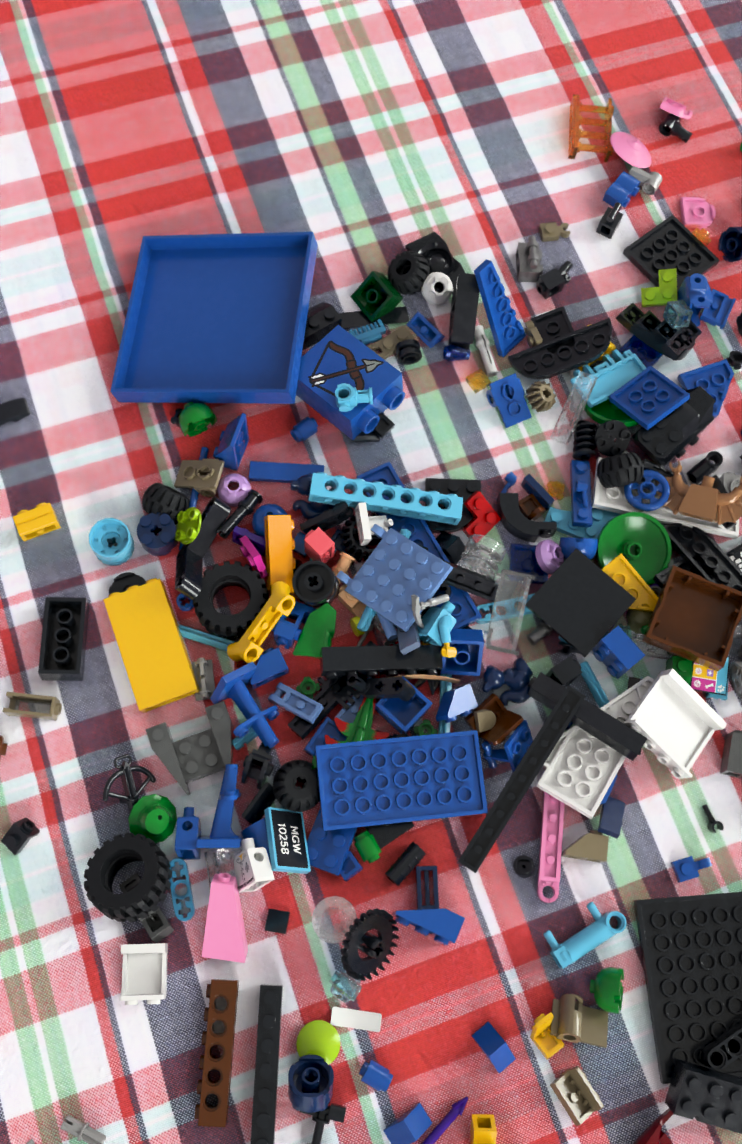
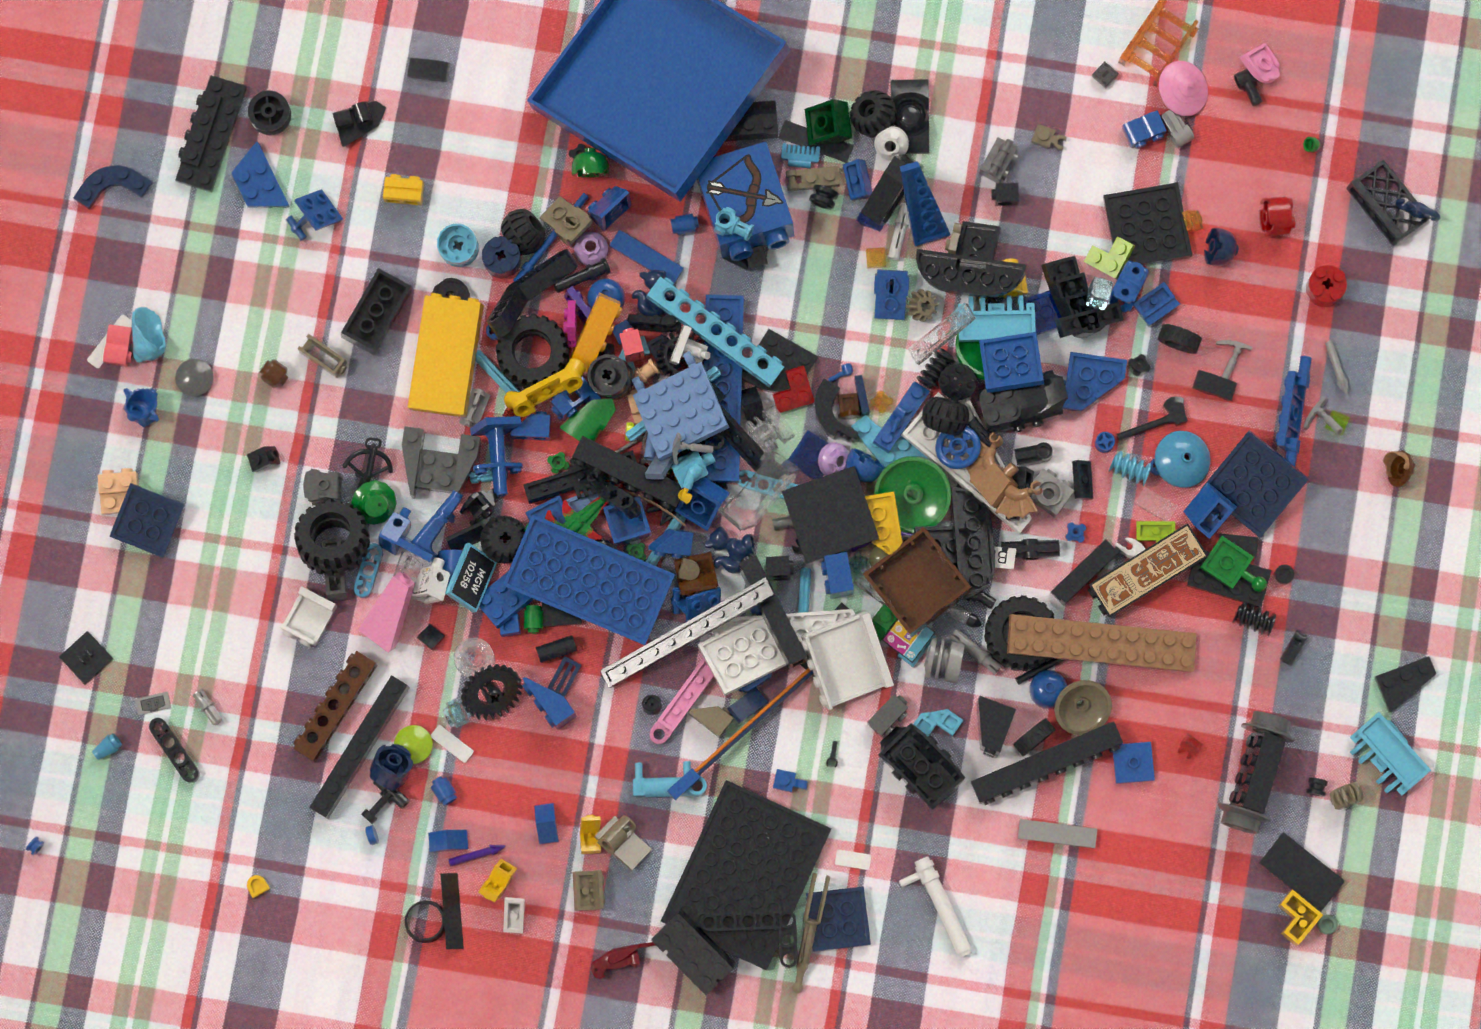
camera: 40 degrees right, 10 degrees up
lime dish [175,507,202,545] -> none
medium blue plate [268,682,324,724] -> none
black arm [558,261,573,284] -> none
green cylinder [590,967,624,1014] -> none
black brick [596,202,623,239] -> none
bright pink tile [679,197,716,229] -> none
none -> dark grey piece [303,468,343,506]
none -> piece [667,668,814,801]
none -> black tile [1092,61,1119,89]

